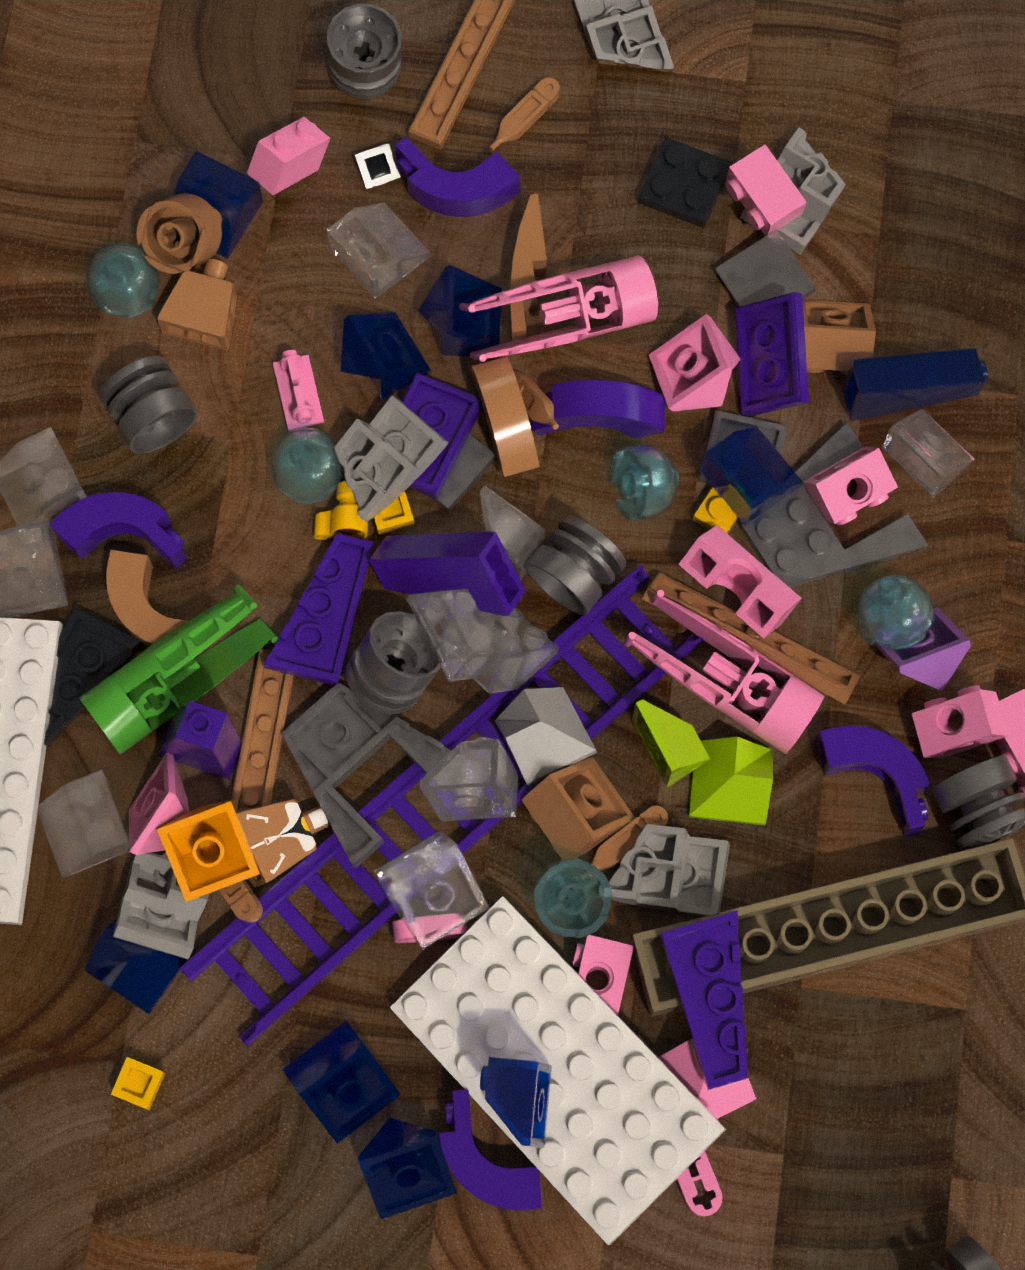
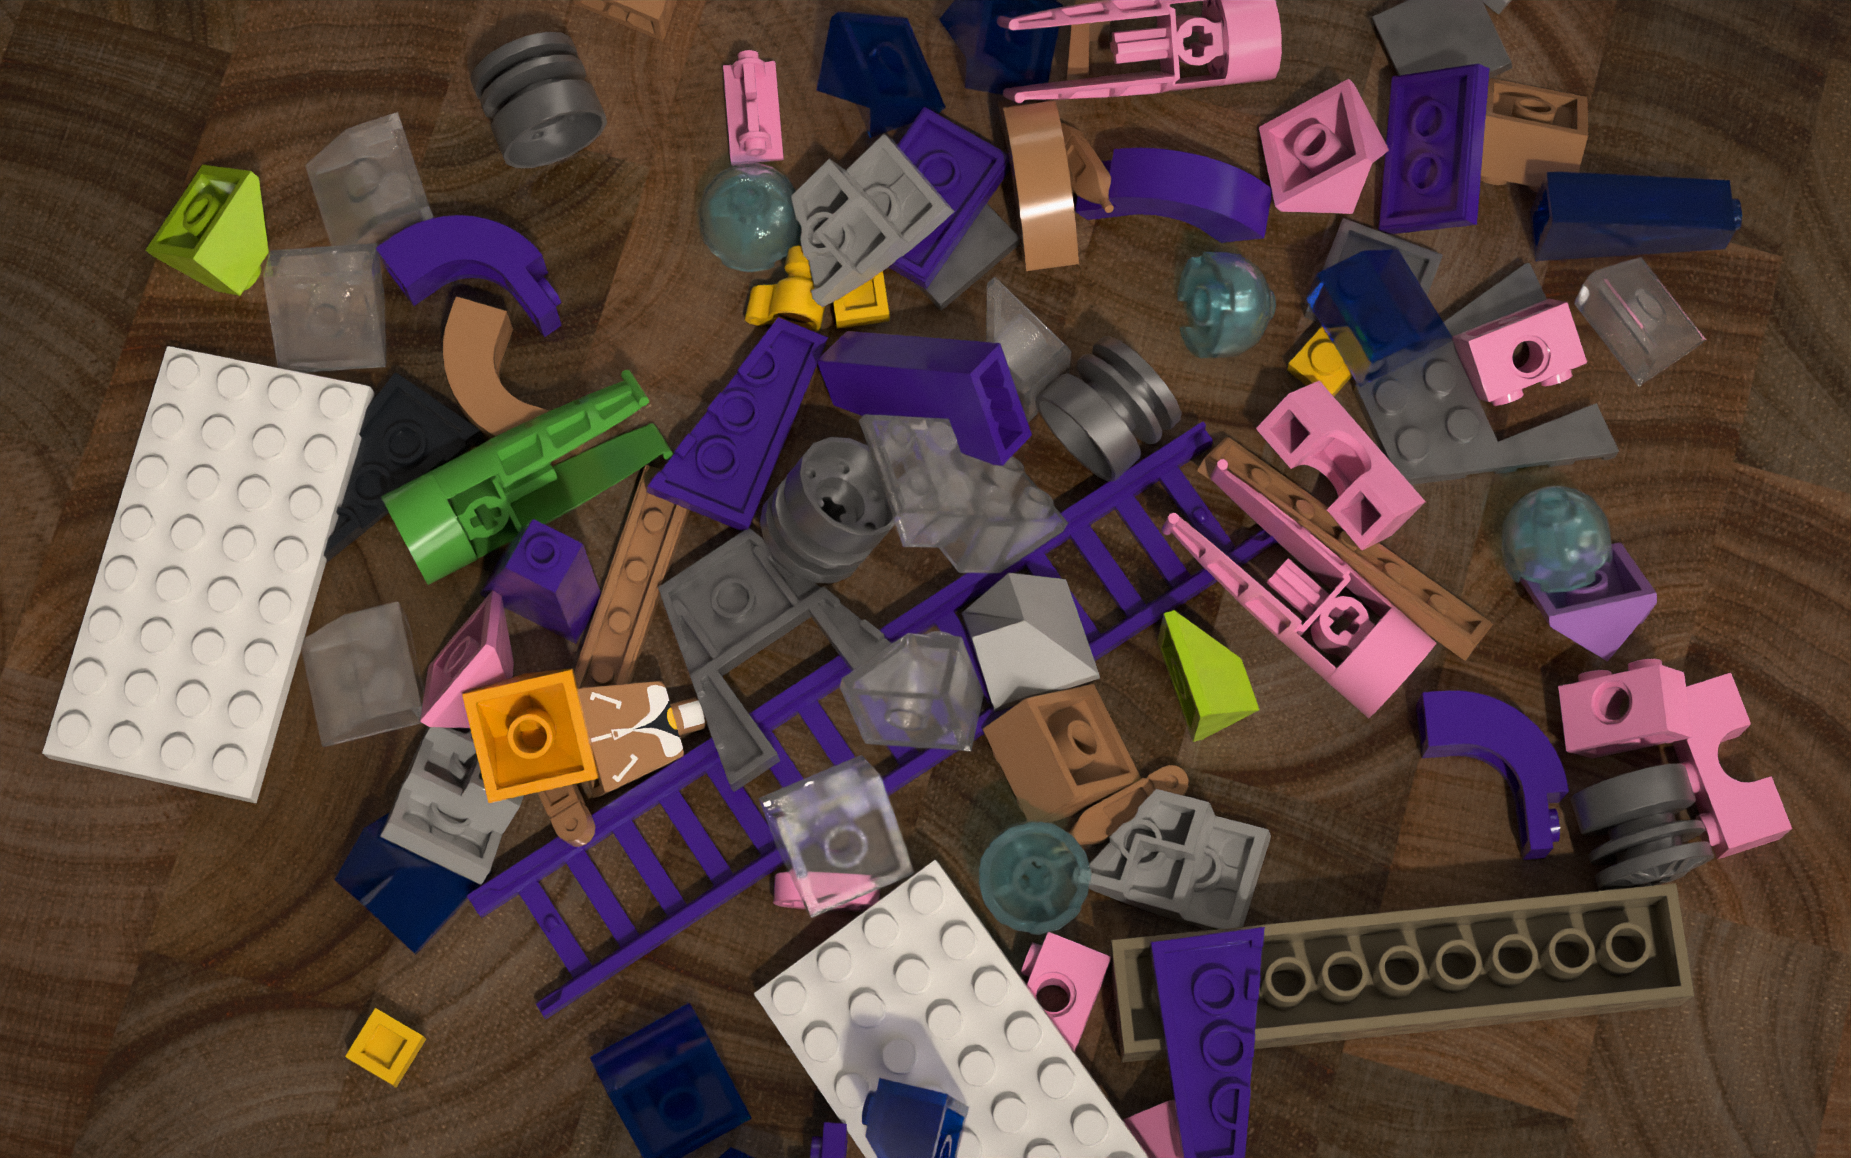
camera: 10 degrees right, 0 degrees up
lime slope [689,737,773,826] -> none

